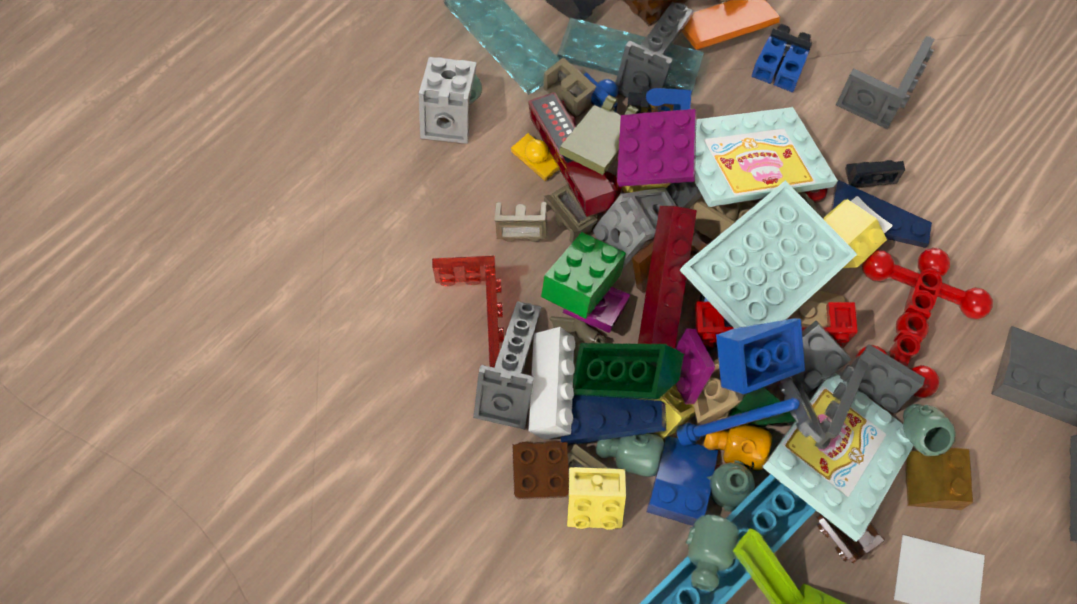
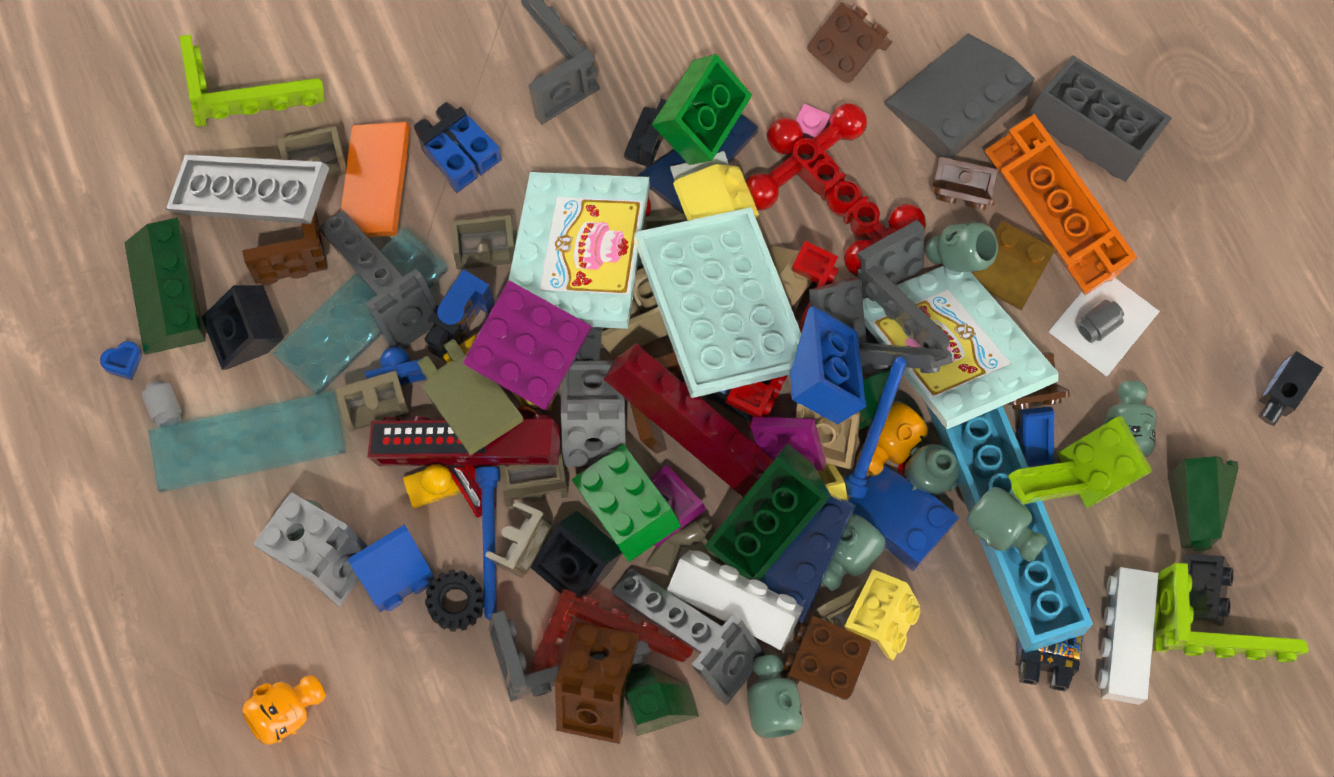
camera: 65 degrees left, 5 degrees up
none -> light orange piece [242,675,326,745]
none -> blue slope [347,524,435,612]
none -> black tyre [425,570,484,632]
none -> sticker [446,465,497,518]
none -> dark tan window [450,214,515,270]
none -> blue piece [475,467,500,620]
none -> dark grey bracket [489,611,651,702]
none -> black slope [530,511,622,608]
none -> reddish brown bracket [555,622,639,744]
none -> dark green slope [623,664,699,736]
none -> green brick [652,54,752,165]
none -> sand green piece [747,655,803,738]
none -> bright pink plate [796,104,831,139]
none -> reddish brown bracket [807,2,893,83]
none -> bracket [931,156,999,210]
none -> orange slope [984,114,1137,296]
none -> blue tile [1018,406,1054,468]
none -> dark grey brick [1077,300,1124,343]

